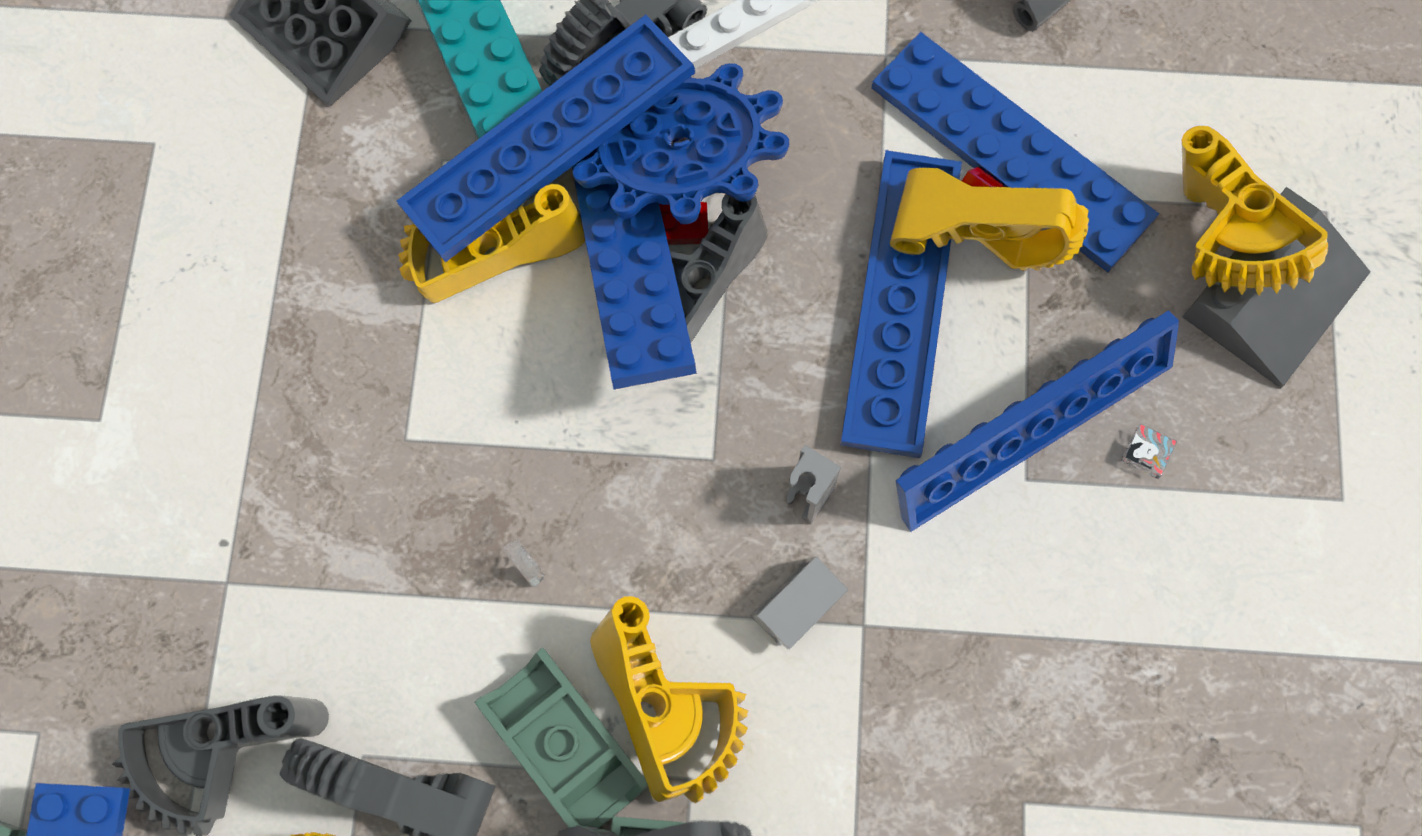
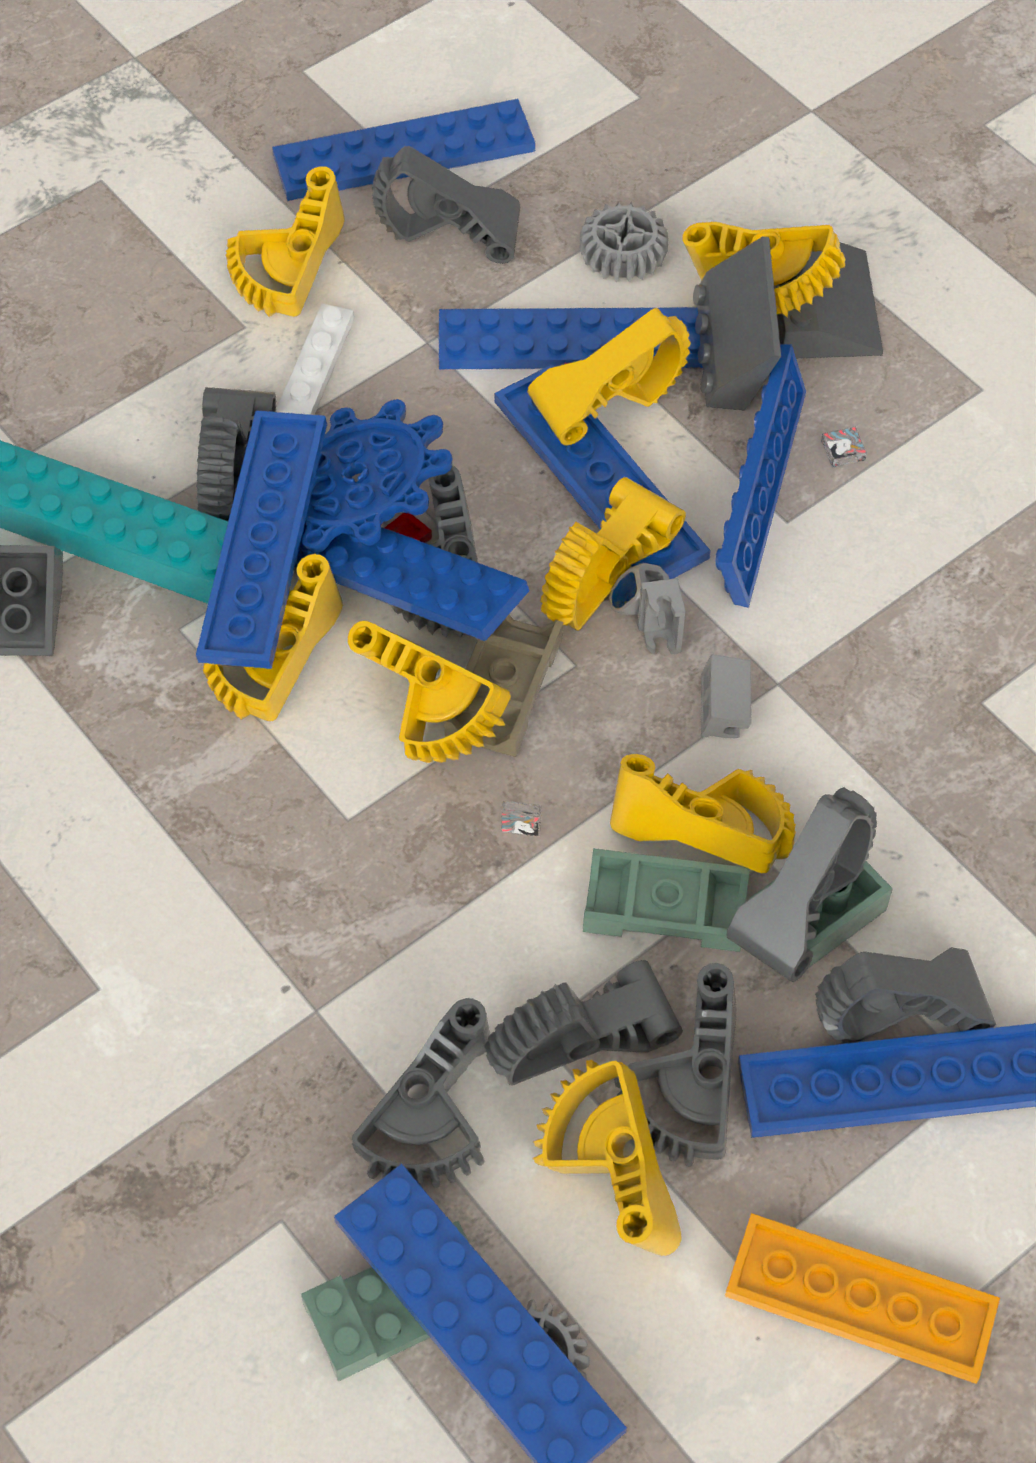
camera: 45 degrees left, 15 degrees down
none -> yellow arm [348,621,511,763]
none -> dark tan piece [444,615,563,757]
none -> yellow arm [540,477,686,631]
none -> light grey gear [580,202,668,282]
none -> light grey rock [609,563,669,615]
none -> dark grey slope [693,236,781,411]

